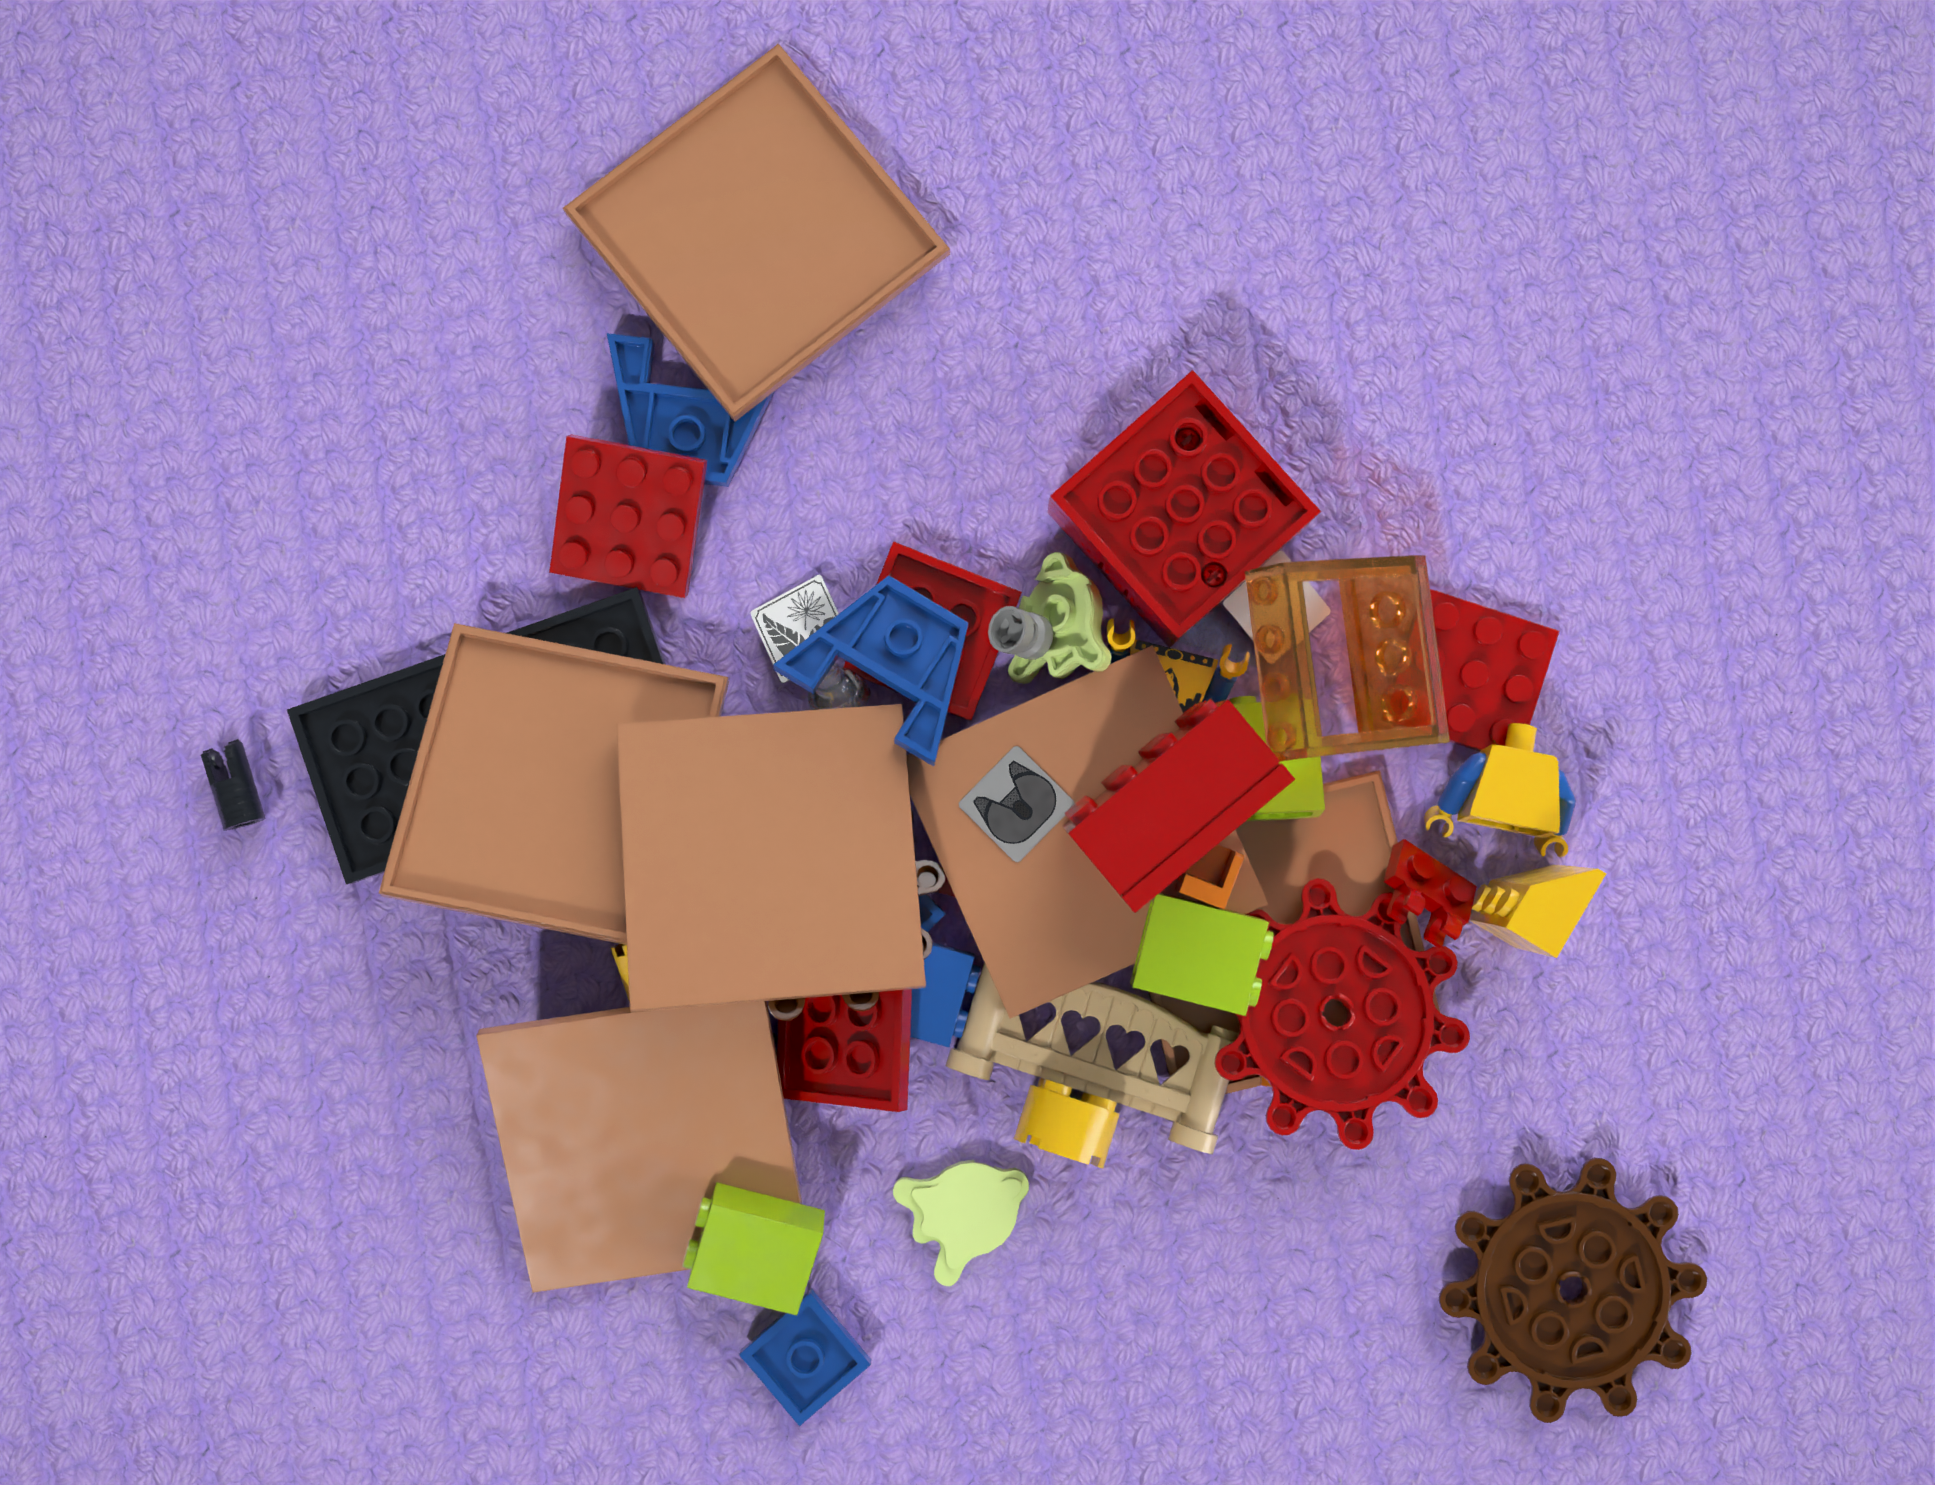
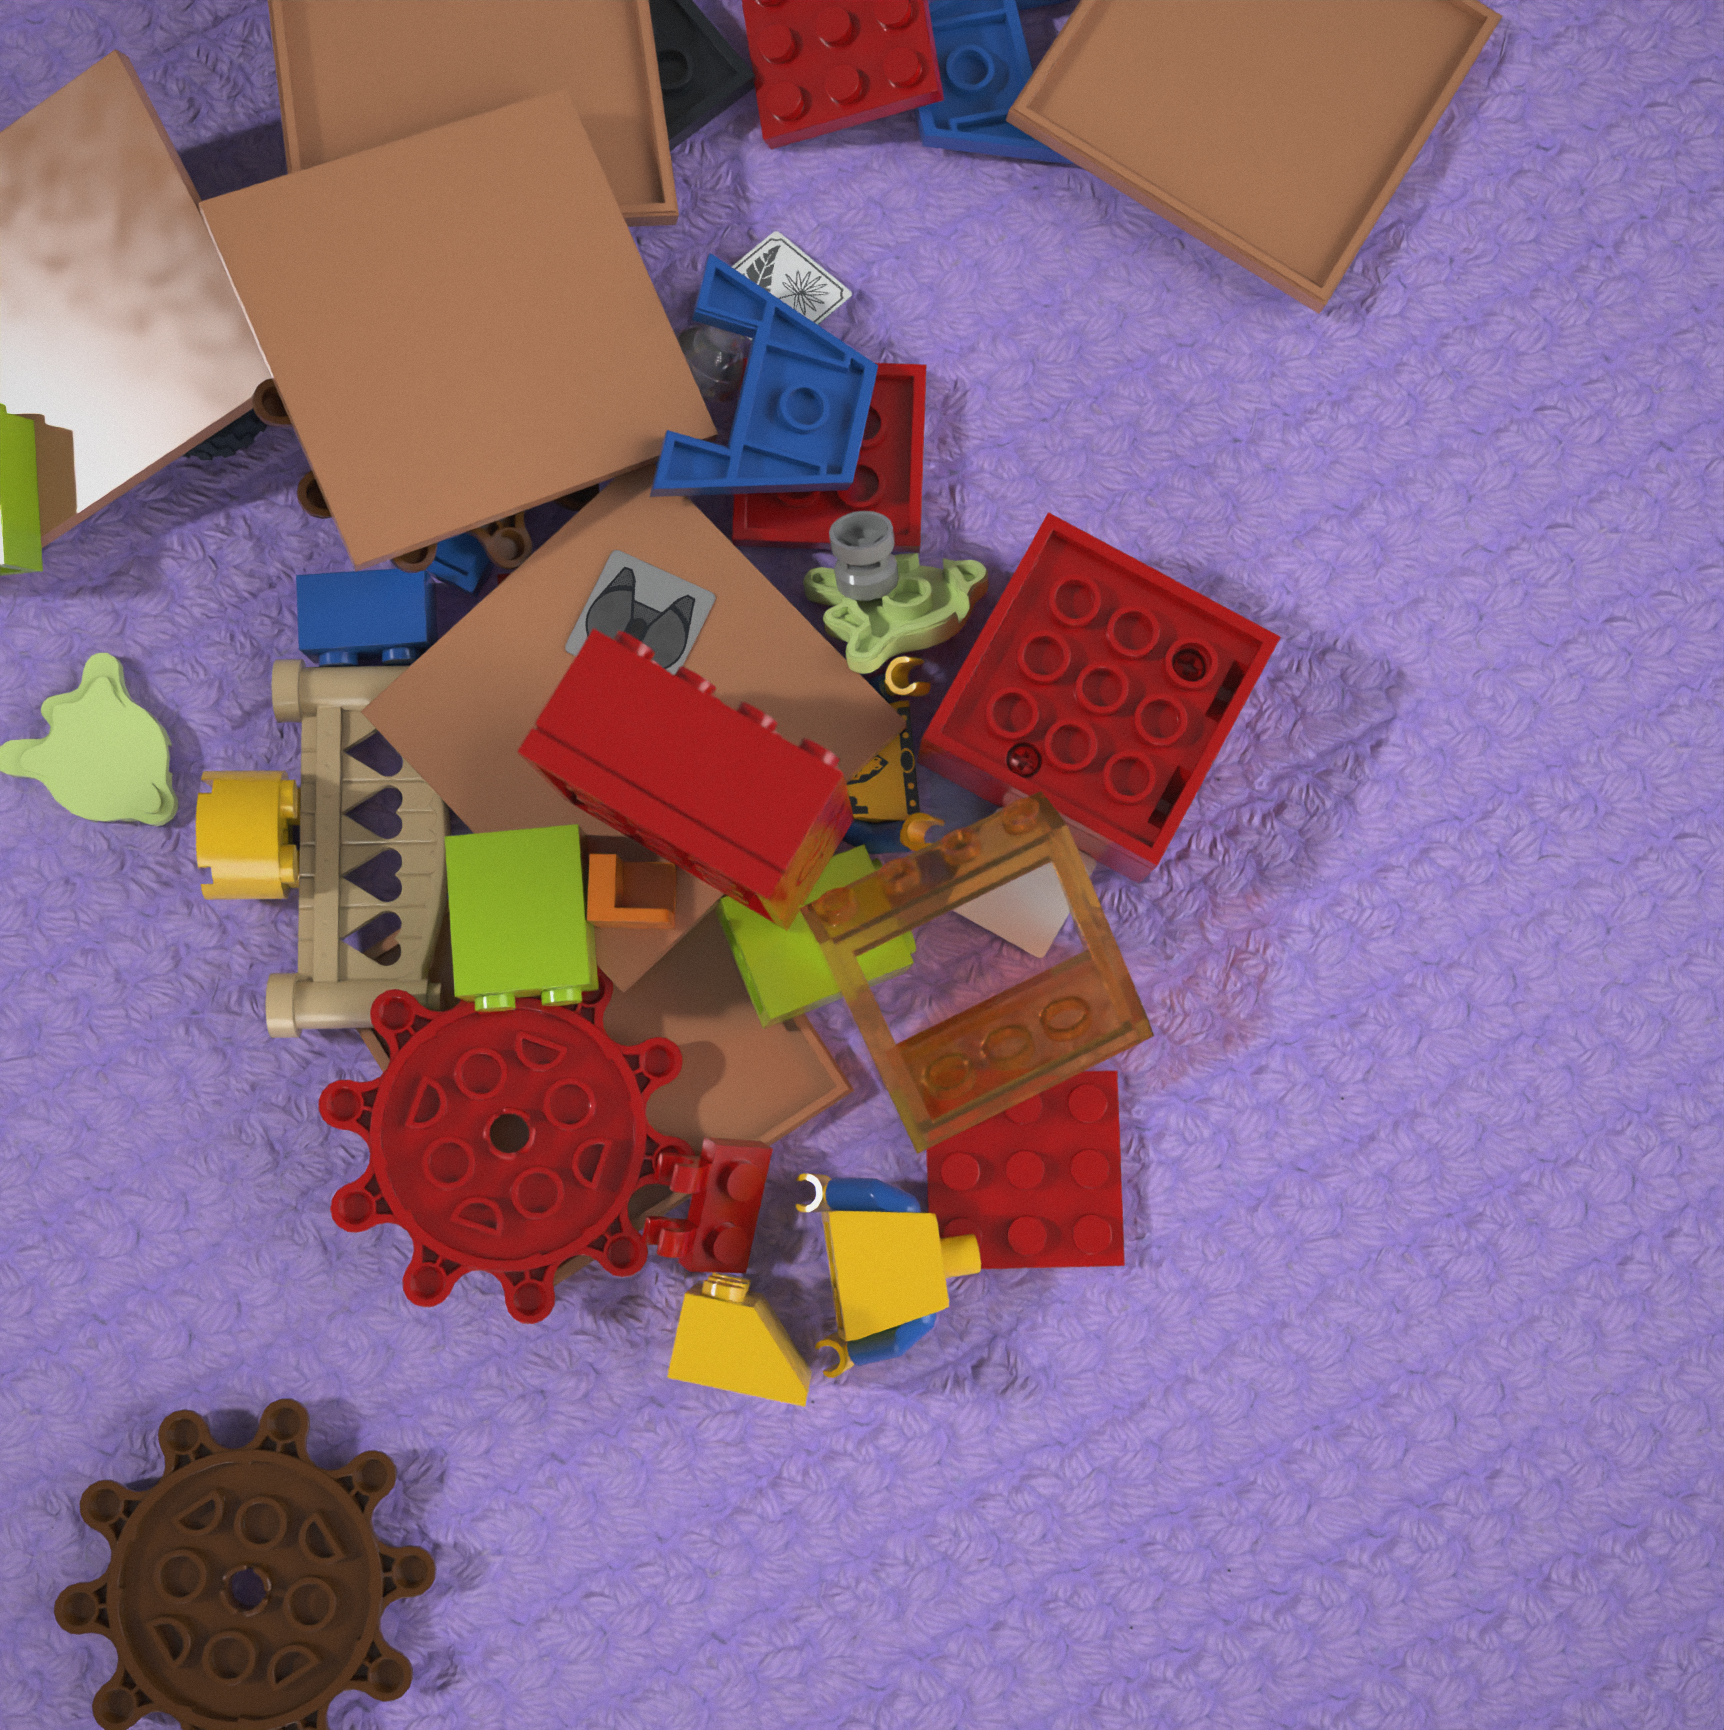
camera: 70 degrees right, 5 degrees down
red plate [777,989,912,1112] -> none

